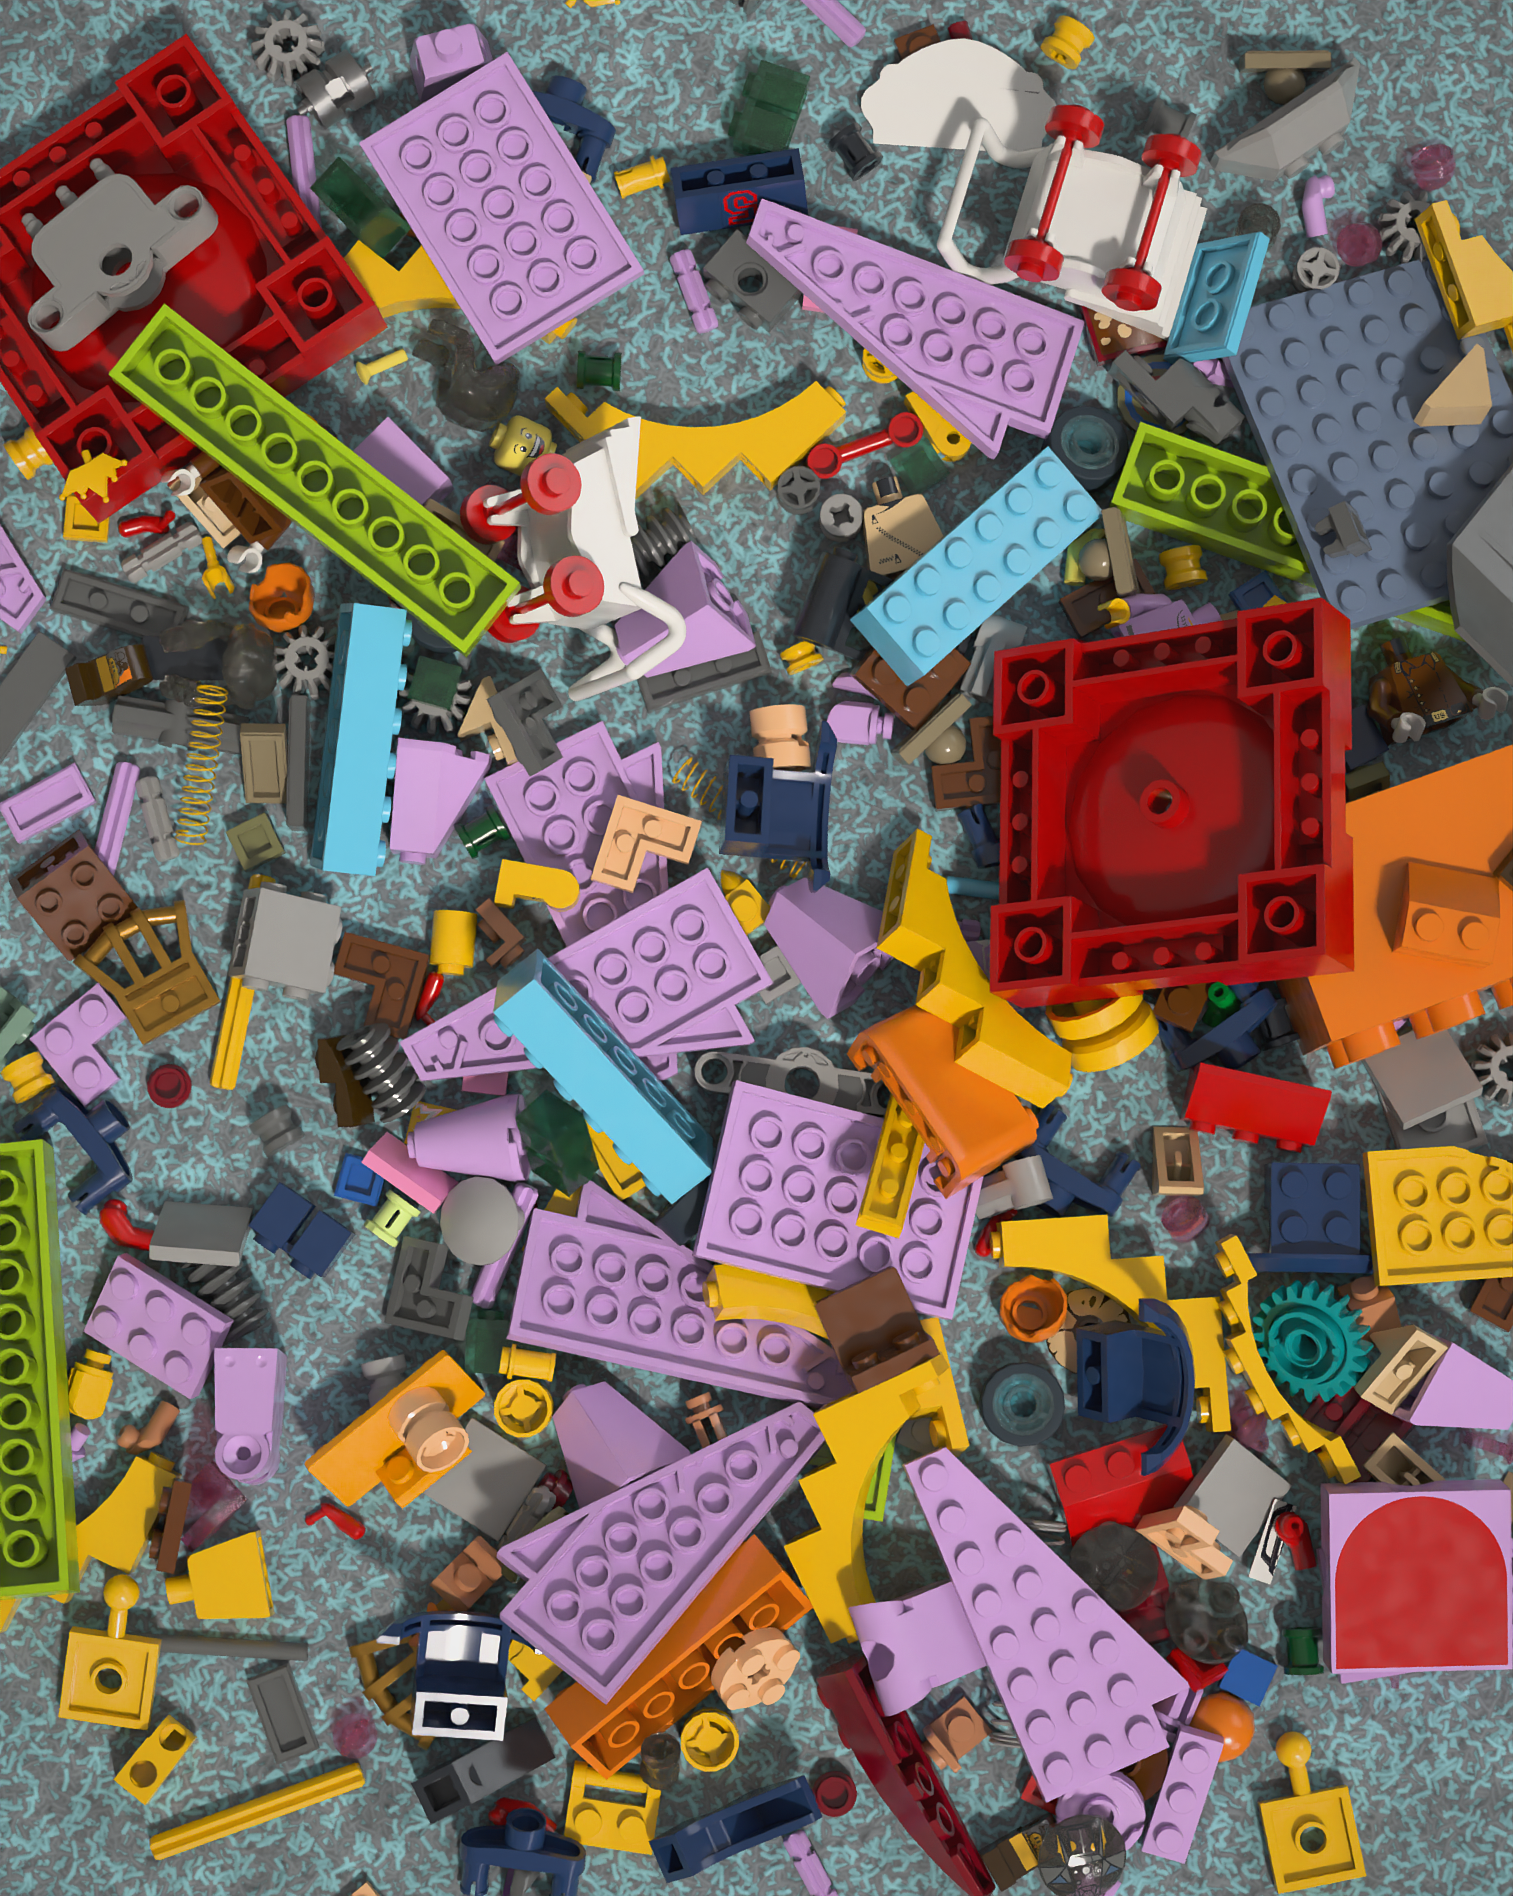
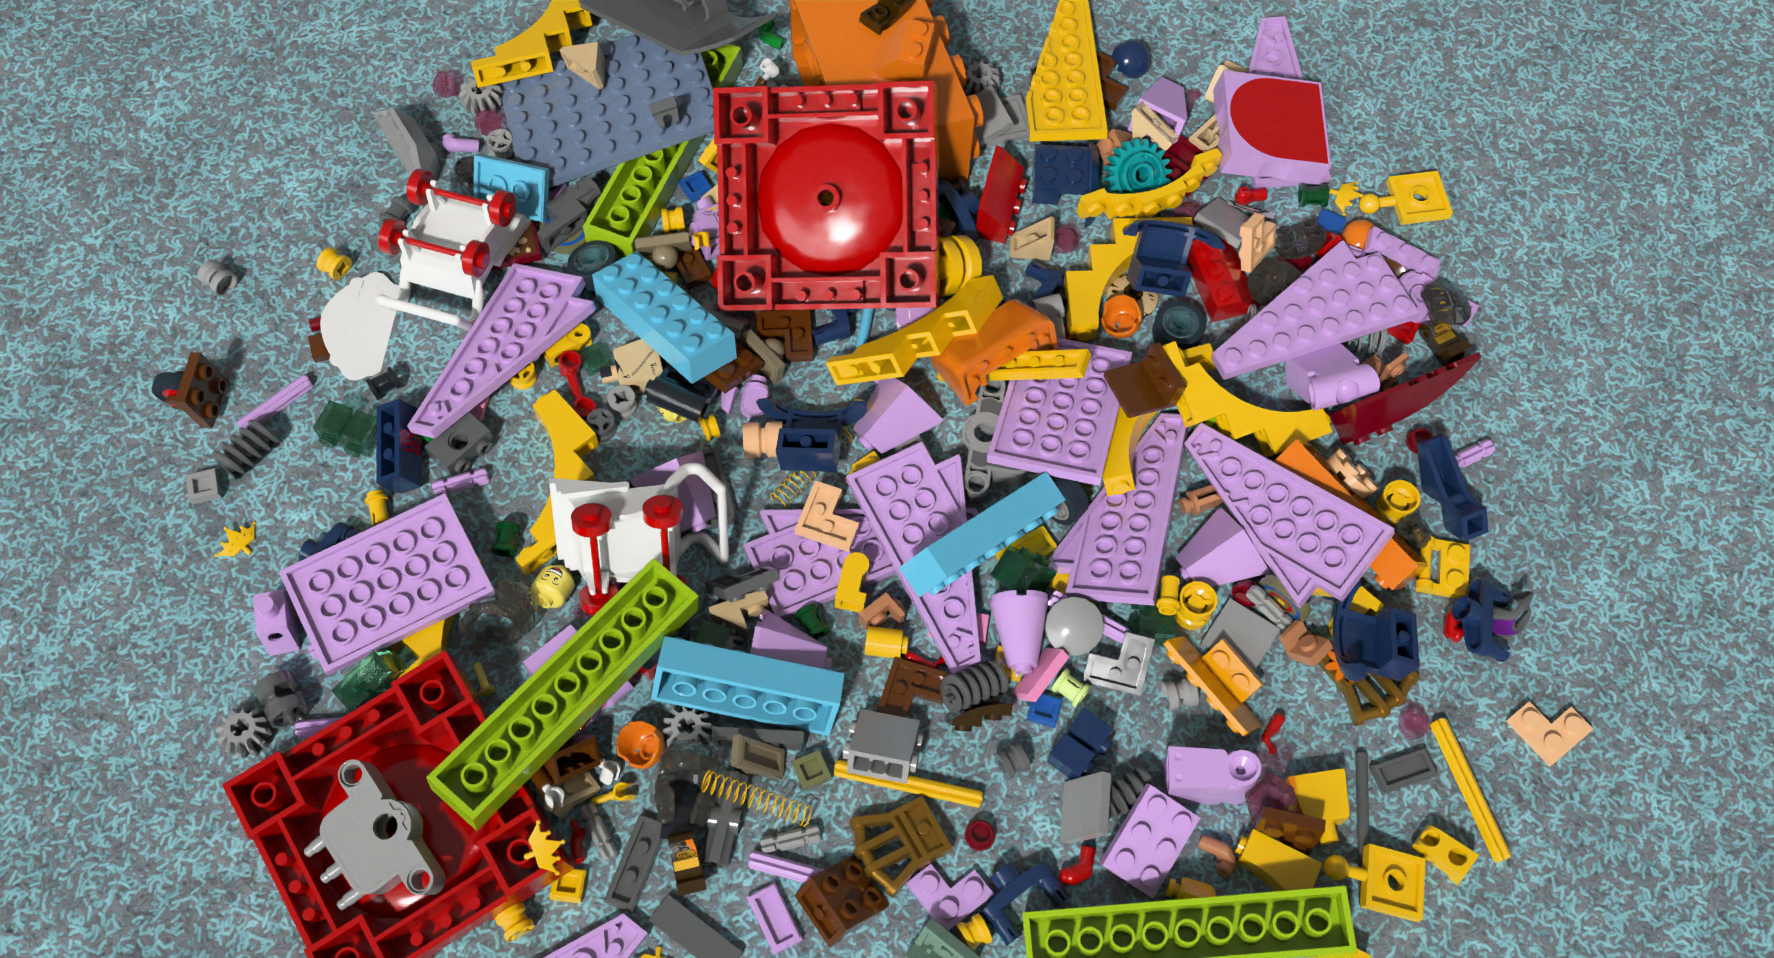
camera: 85 degrees left, 20 degrees down
light nougat wheel [388,1386,469,1472] -> none
black slope [411,1717,555,1824] -> none
dark tan tile [1239,50,1331,105] -> none
none -> yellow piece [1329,181,1363,216]

